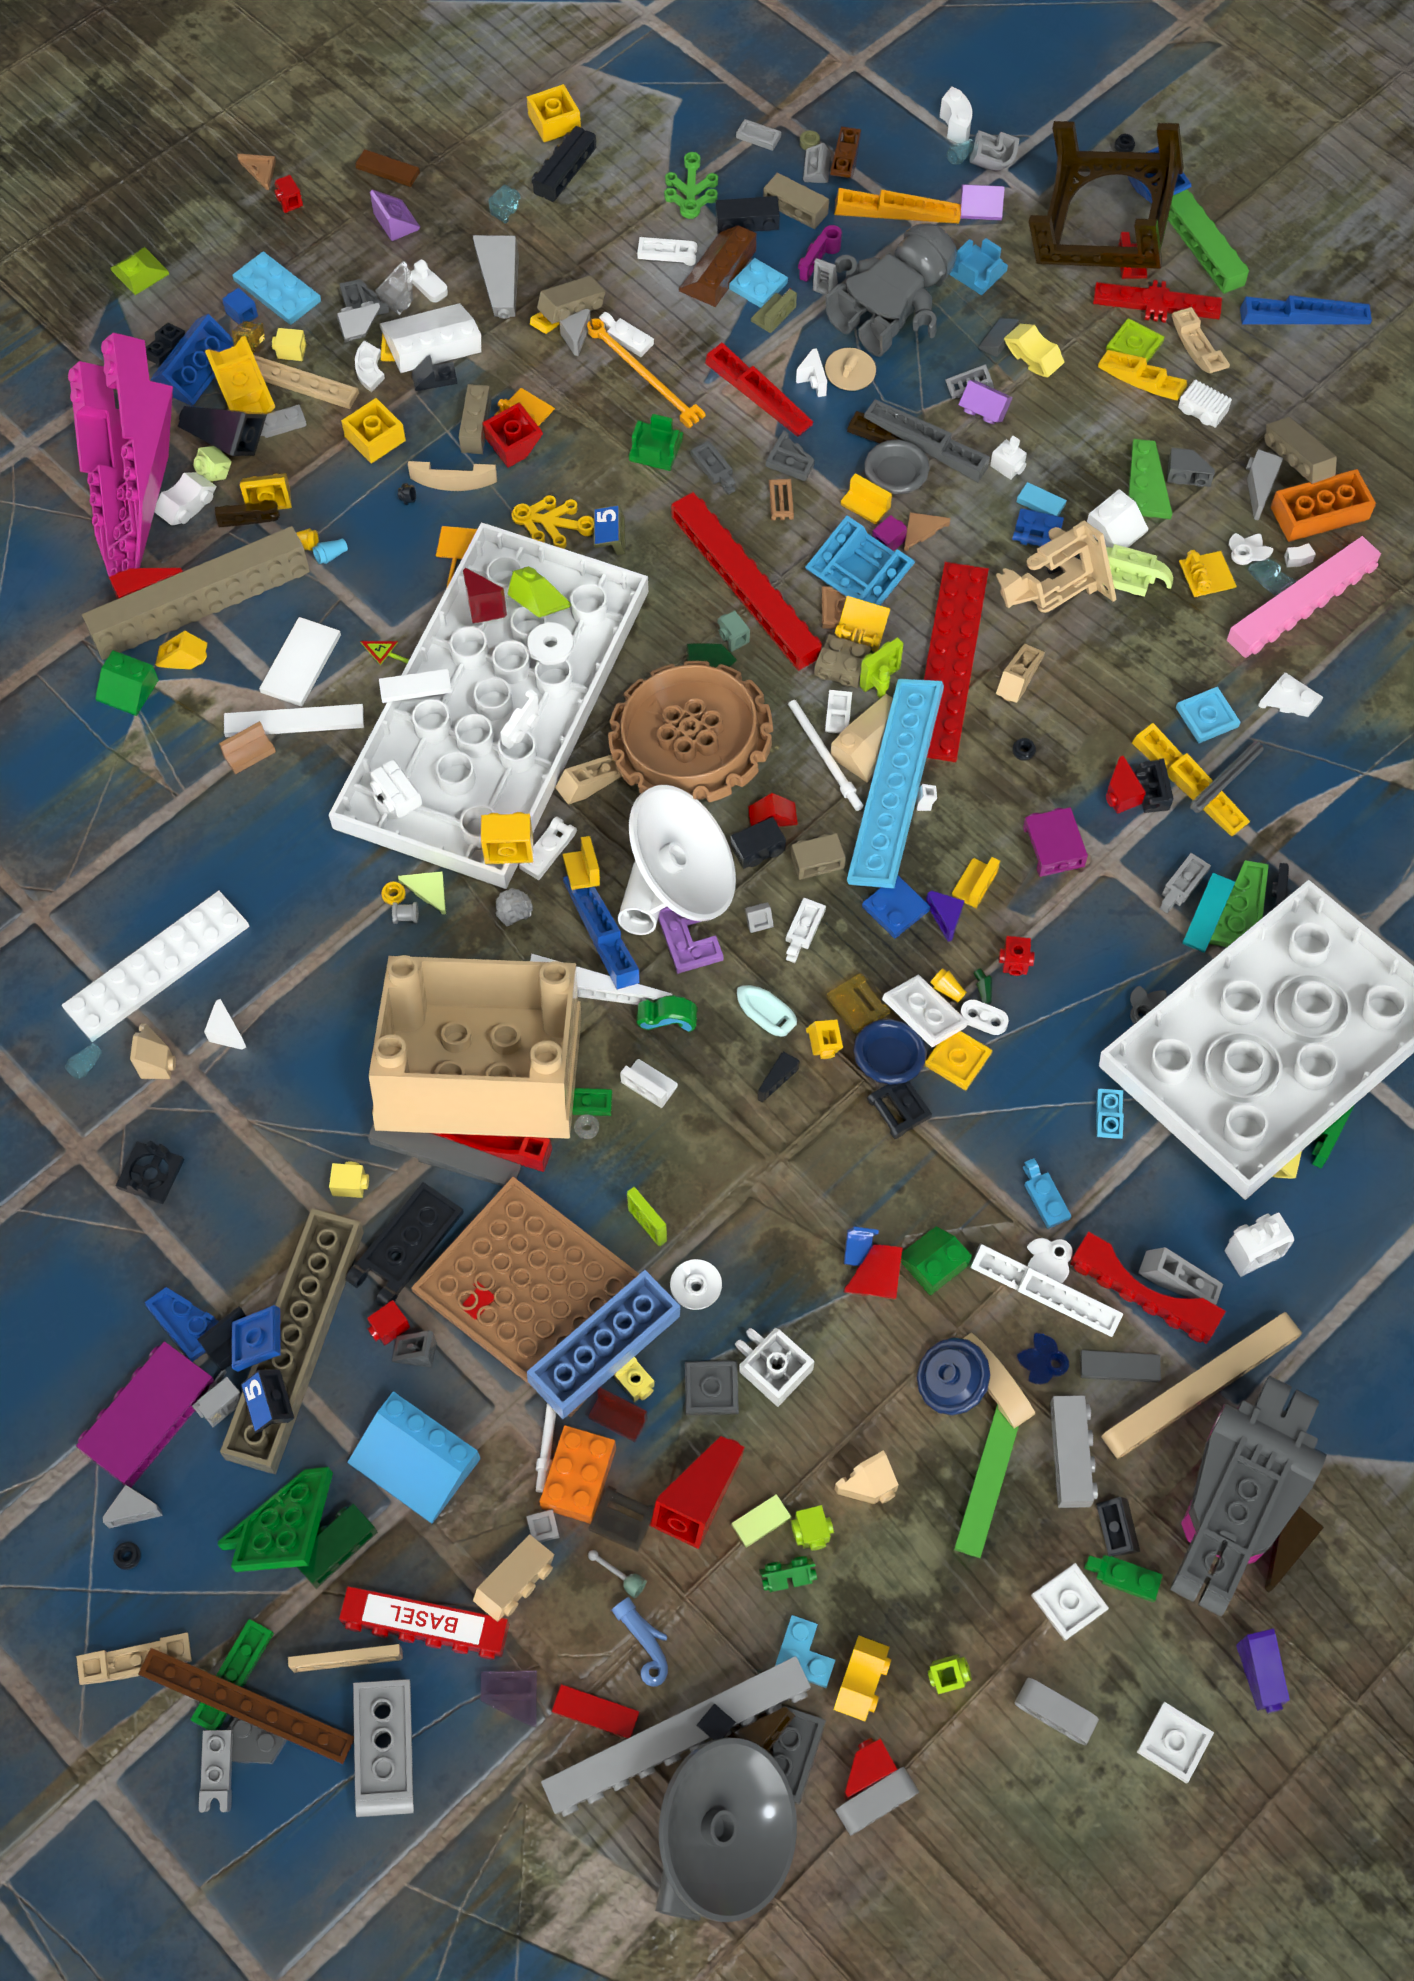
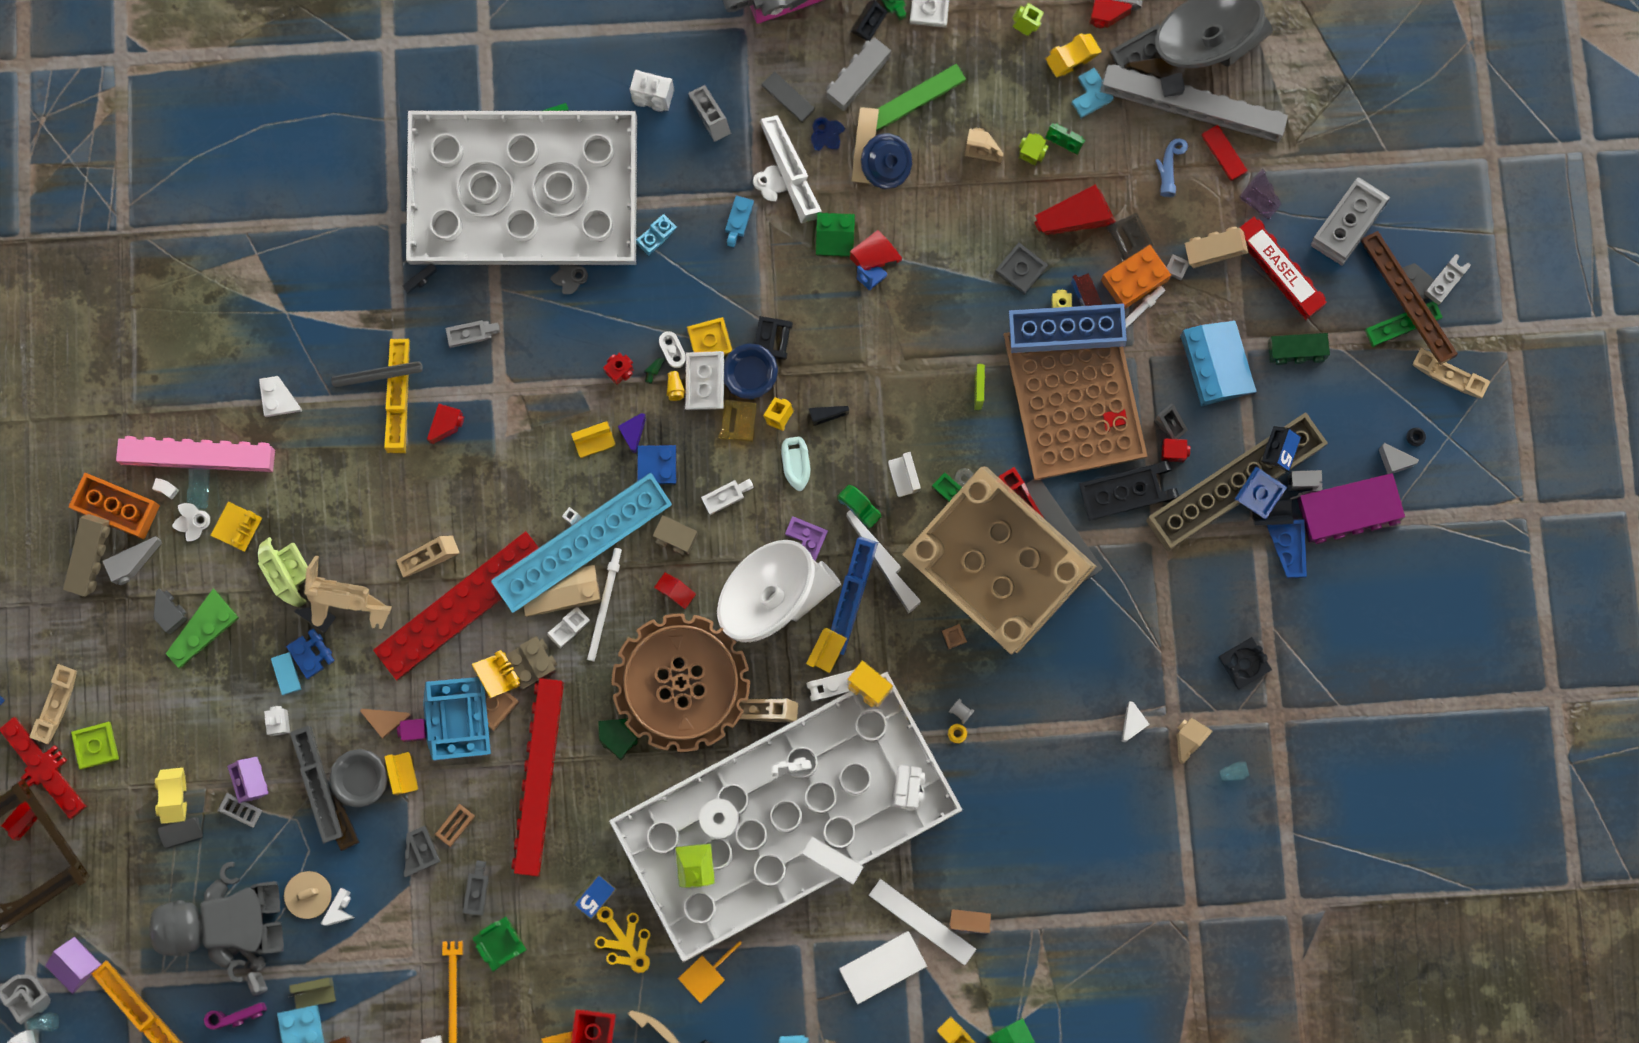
camera: 140 degrees left, 15 degrees up
white plate [62,891,249,1042] -> none
green wing [217,1467,333,1572] -> none
tan tile [288,1644,403,1673] -> none
light yellow brick [329,1162,369,1198] -> none
piece [360,641,409,666] -> none
yellowish green tile [398,872,446,914] -> none
dark red slope [463,567,507,624] -> none
light grey piece [496,888,533,926] -> none
hinge [588,1550,647,1599] -> none
white dish [670,1259,722,1310] -> none
red slope [705,342,813,437] -> none
sand green brick [717,610,750,652] -> none
black brick [731,817,786,869] -> none
yellowish green tile [731,1494,791,1548] -> none
white hinge [735,1328,814,1407] -> none
light grey tile [745,902,774,933] -> none
lime plate [860,637,904,698] -> none
dark azure panel [950,238,1008,296] -> none
black plate [1012,738,1036,761] -> none
magenta panel [1023,807,1088,877] -> none
red arch [1070,1231,1226,1344] -> none
white slope [1087,489,1148,548] -> none
yellow slope [1098,350,1187,401] -> none
tan beam [1101,1312,1302,1459] -> none
black hinge [1135,758,1174,813] -> none
medium azure plate [1176,686,1241,744] -> none
white brick [1178,379,1232,428] -> none
teal slope [1182,873,1235,953] -> none
bright green wing [1209,860,1269,947] -> none

